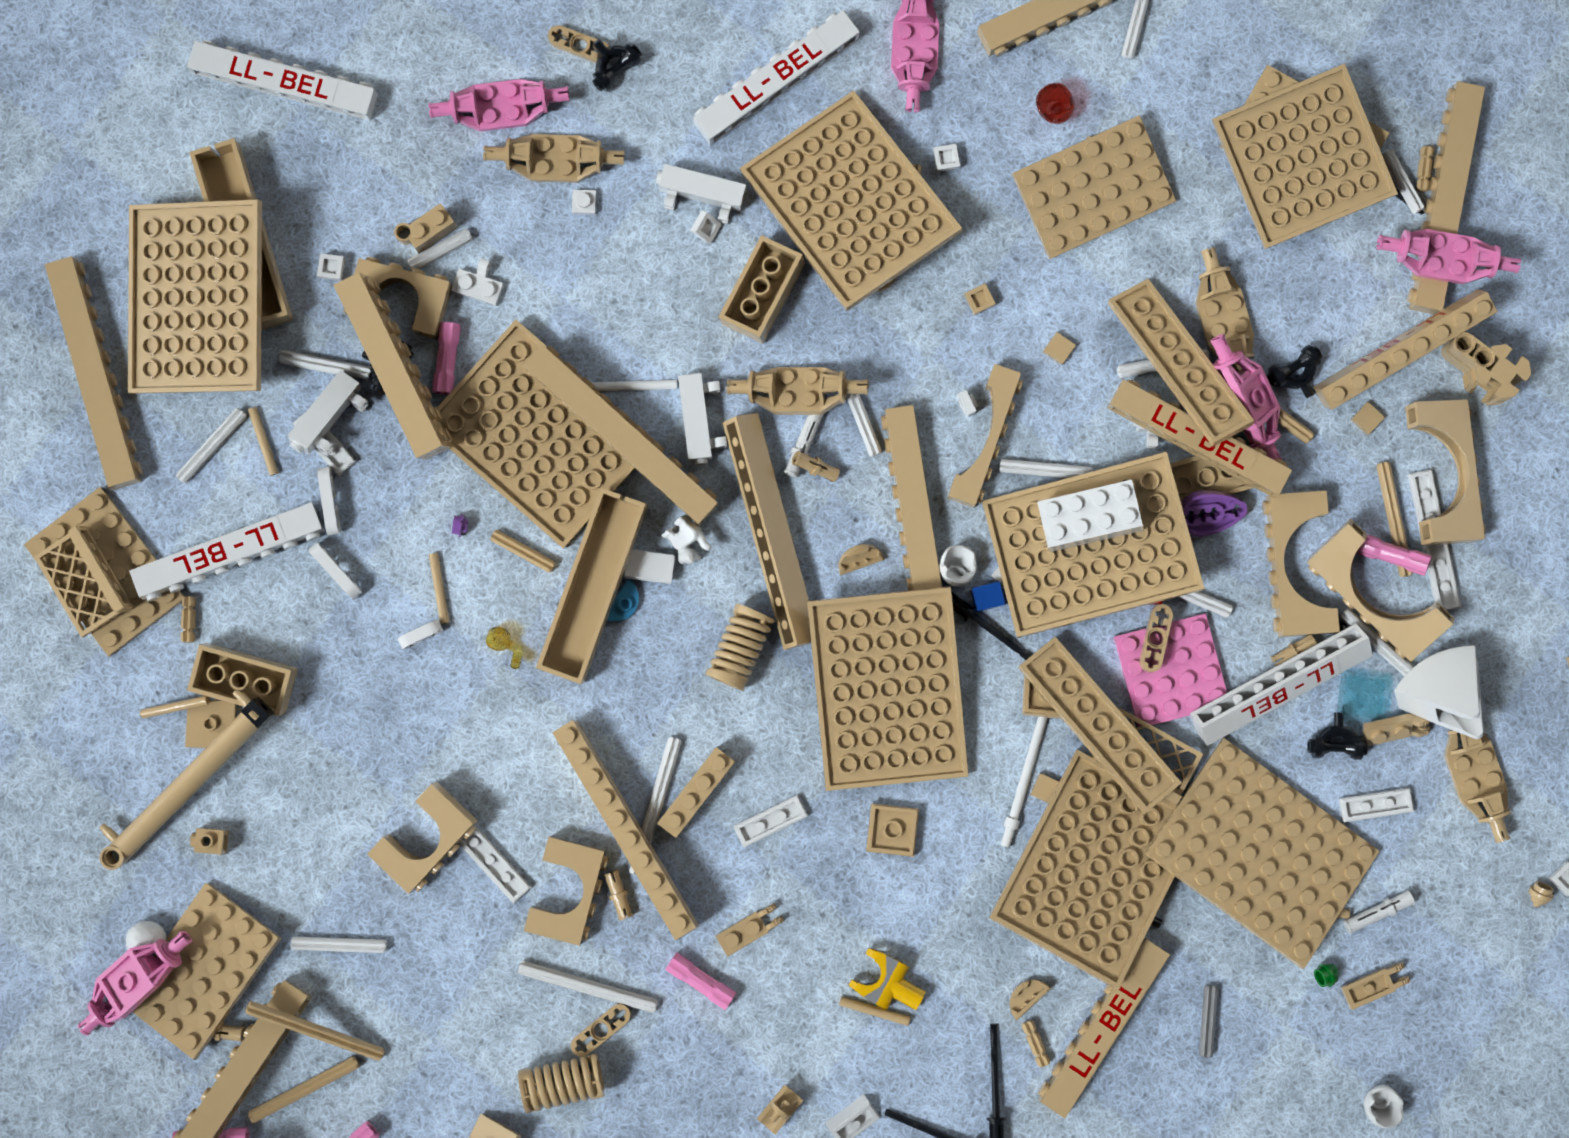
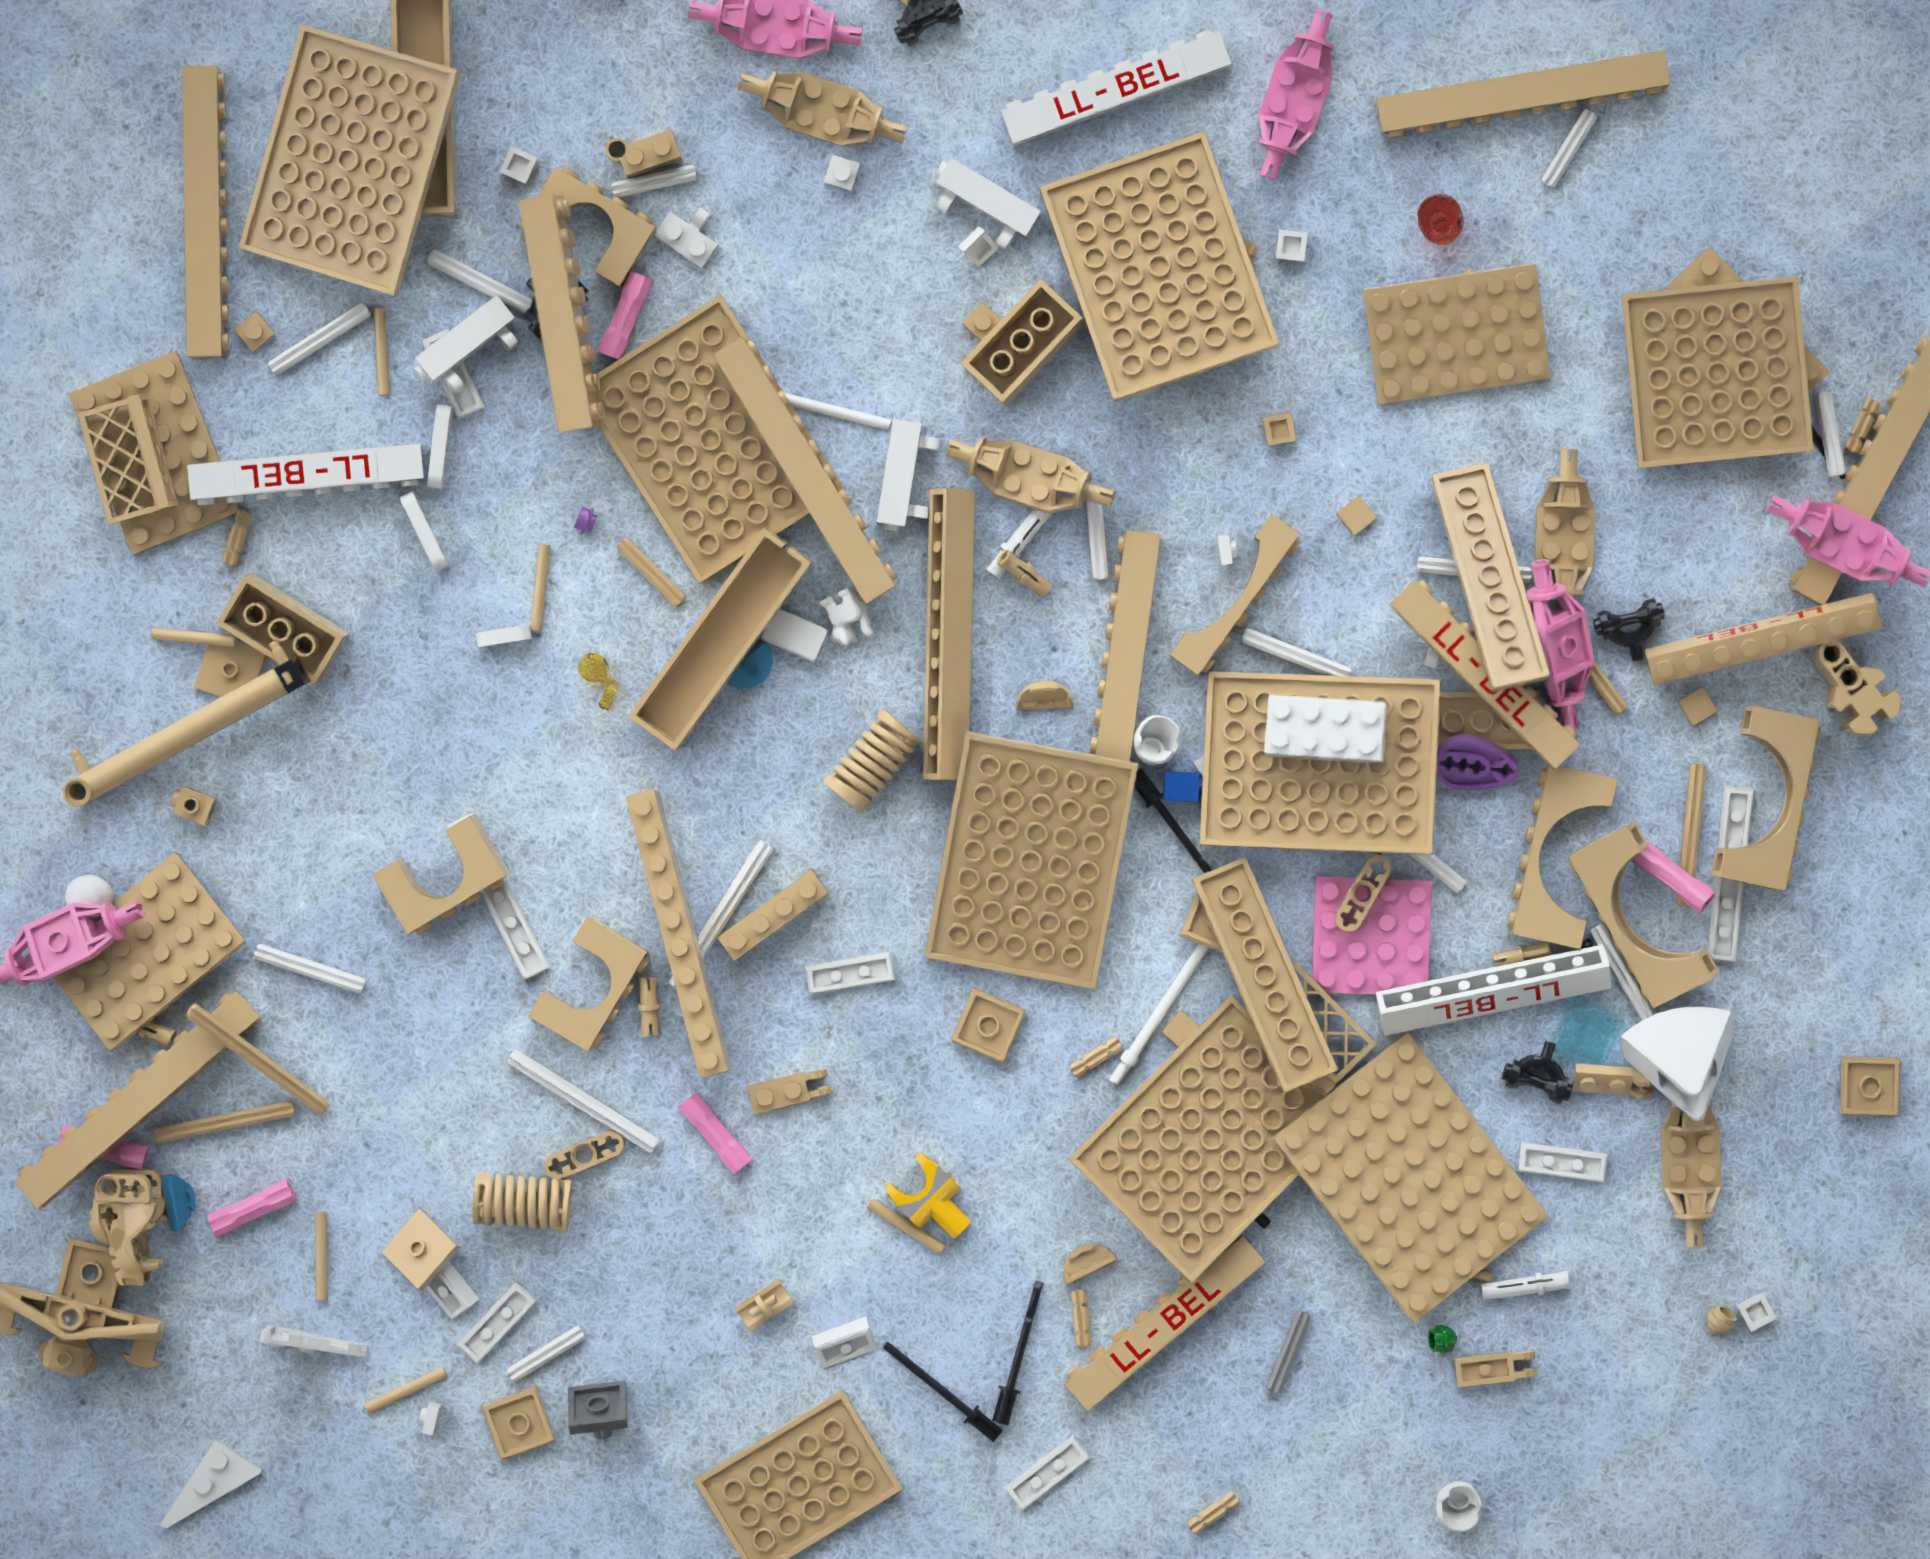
camera: 20 degrees right, 5 degrees up
none -> tan plate [234,311,276,352]
none -> tan plate [962,302,1001,341]
none -> tan axle [1070,1036,1123,1077]

